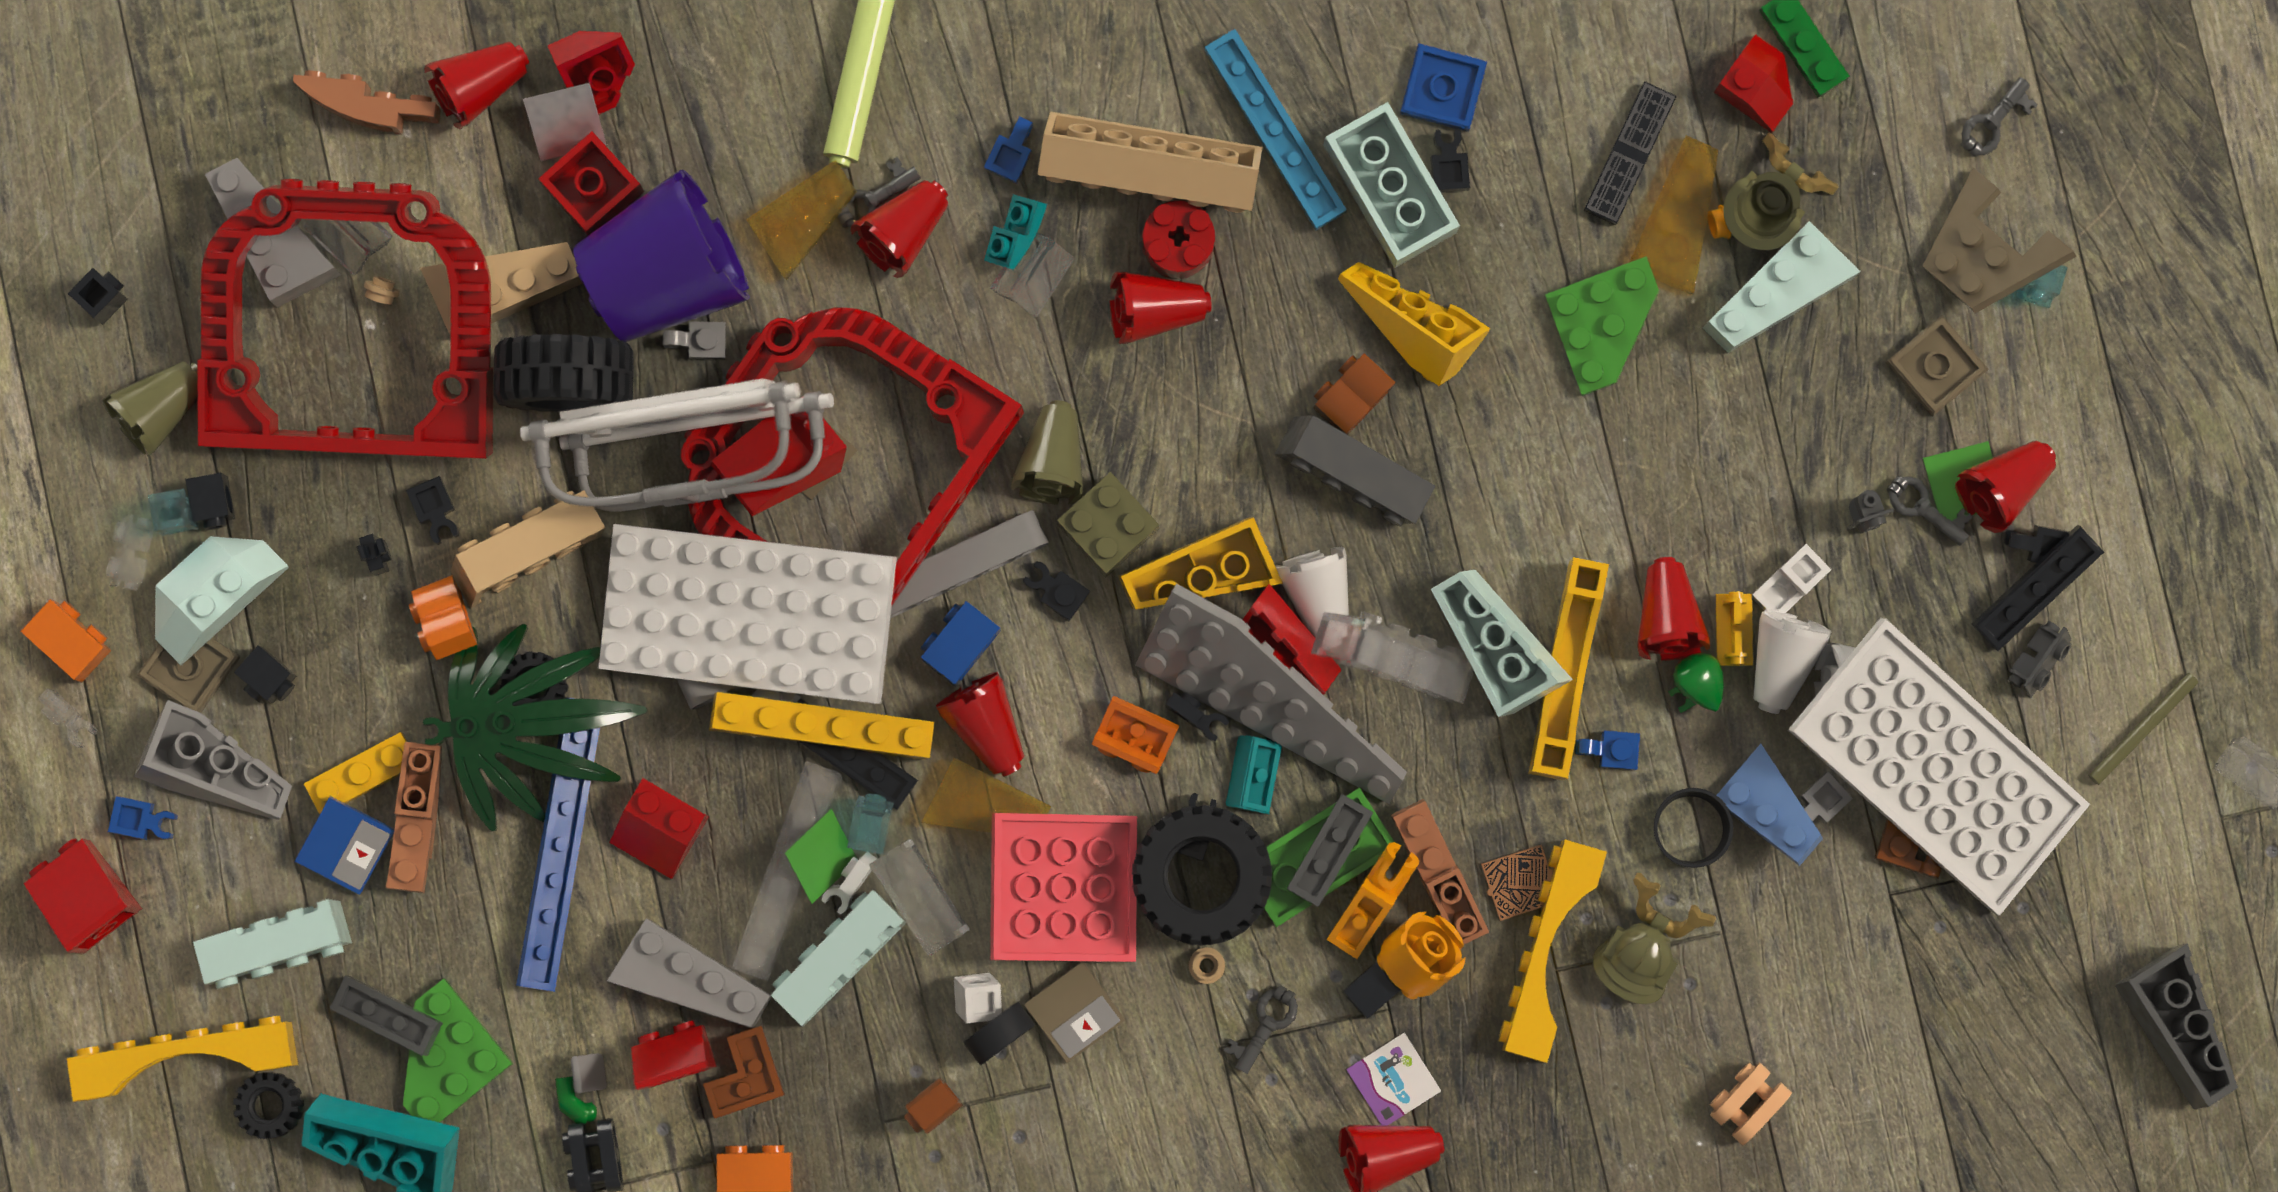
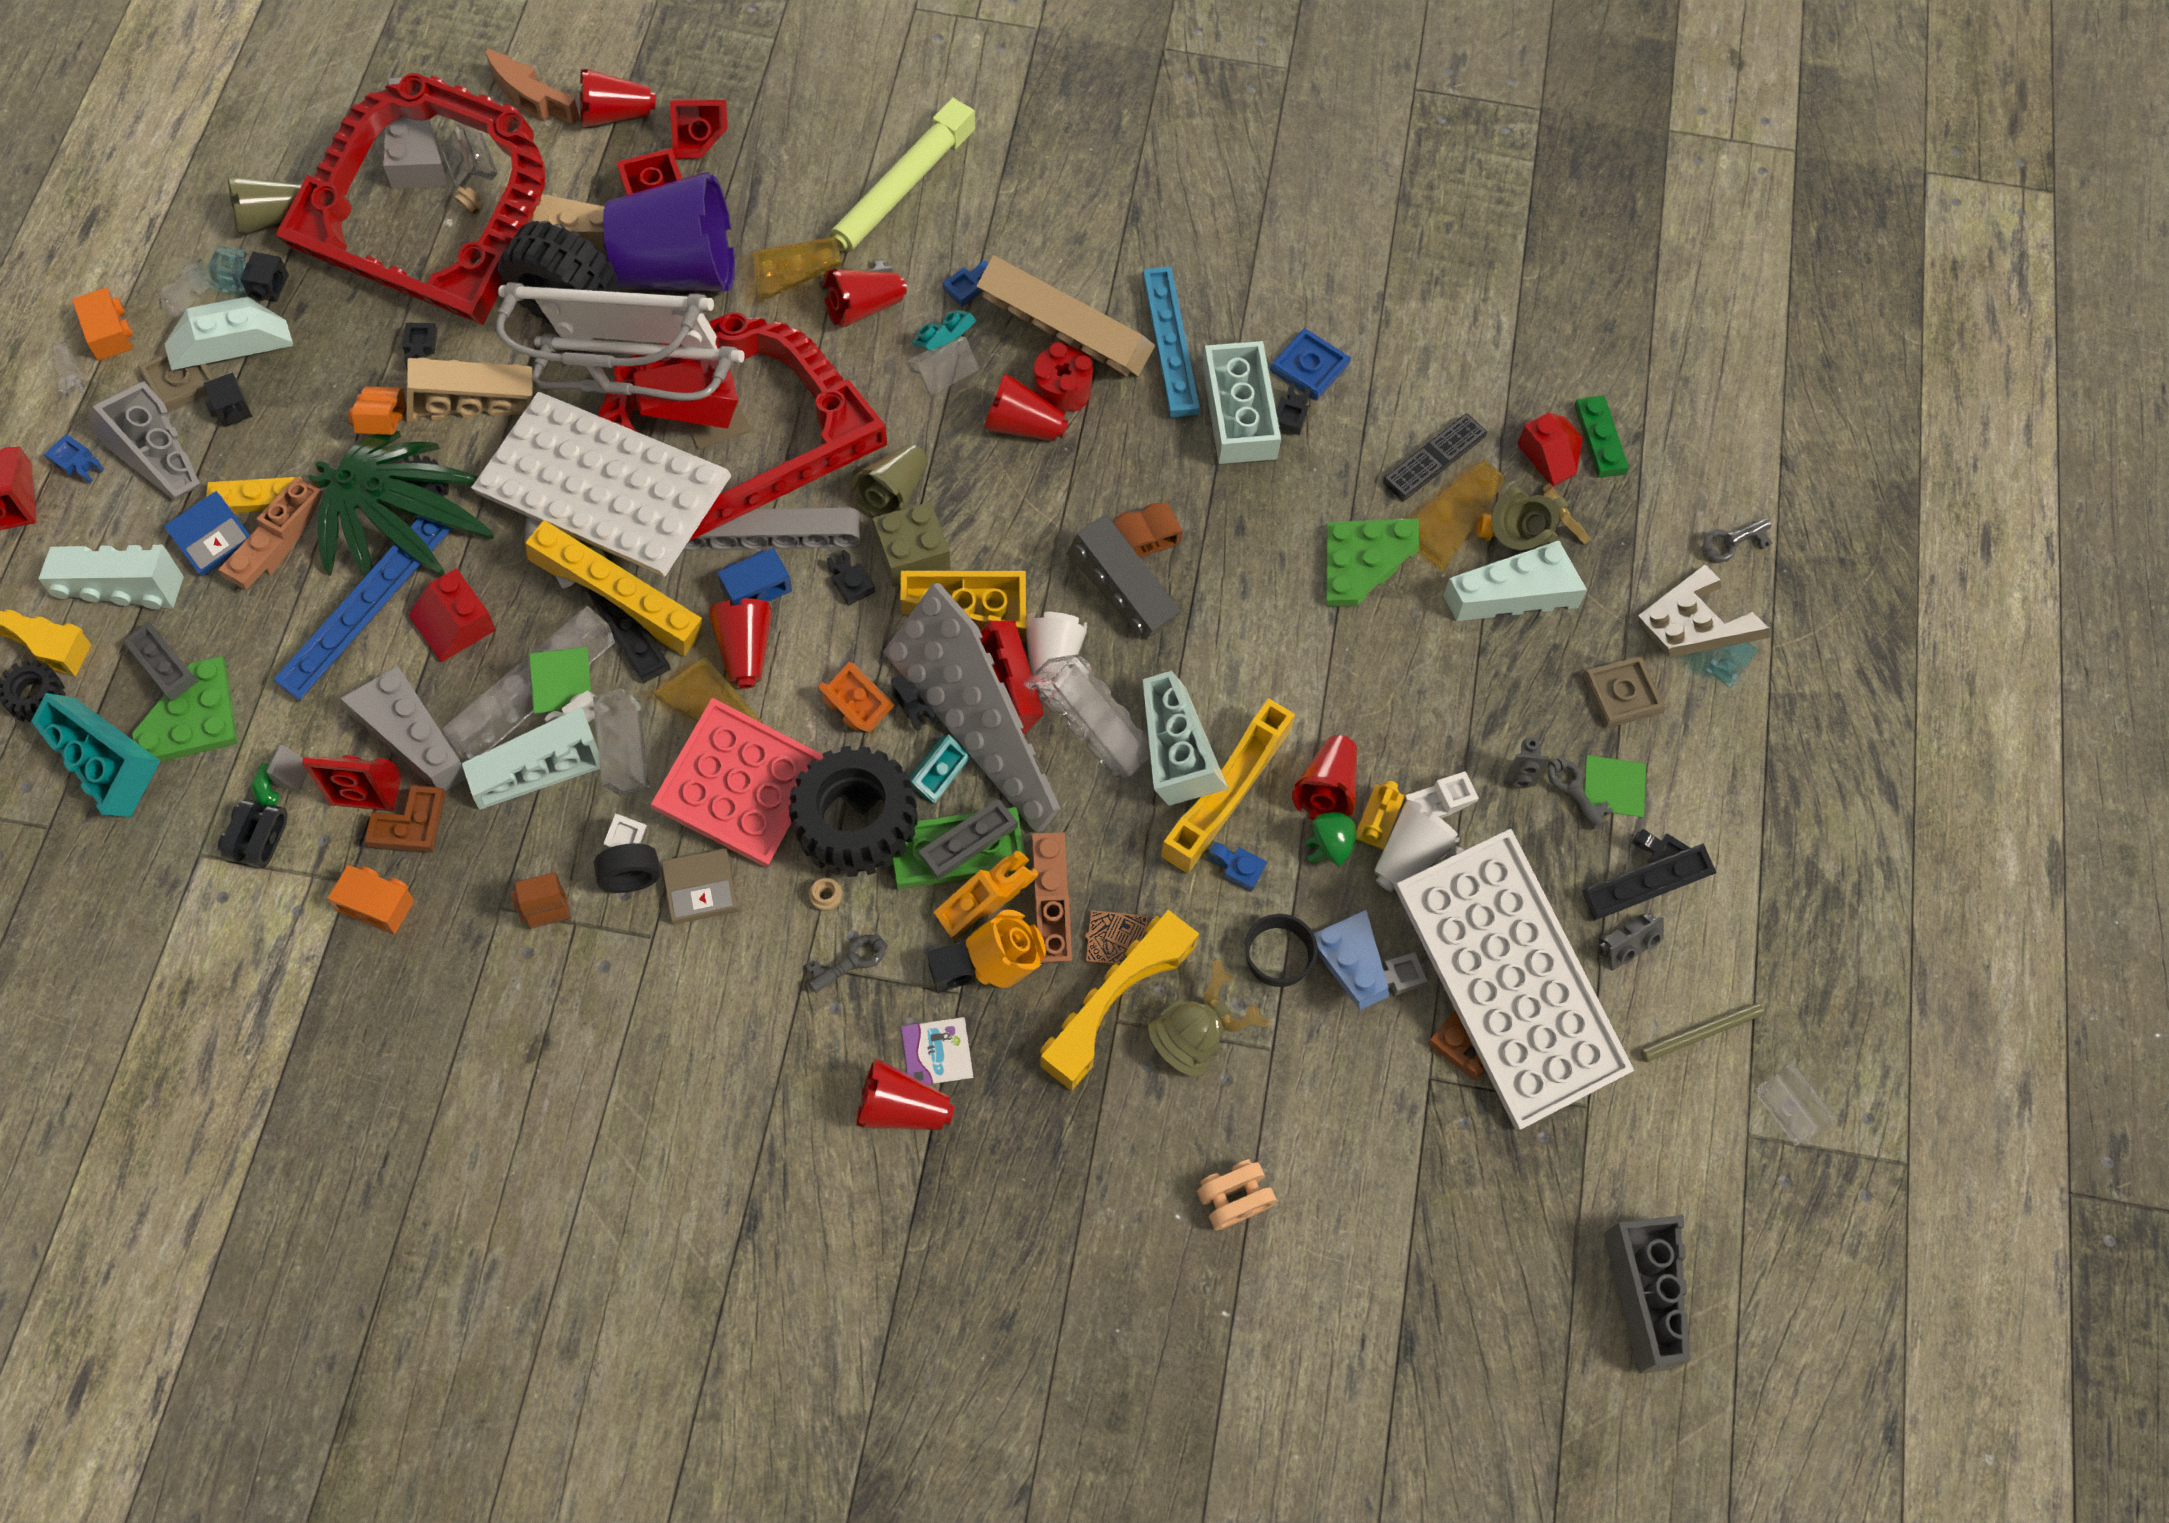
camera: 25 degrees right, 20 degrees down
black brick [68,268,128,325] -> none
black plate [356,534,392,576] -> none
flat silver sticker [523,83,607,161] -> none
clear light blue brick [847,794,894,855] -> none
yellow wedge [1338,262,1490,386] -> none
red cone [1955,441,2056,533] -> none

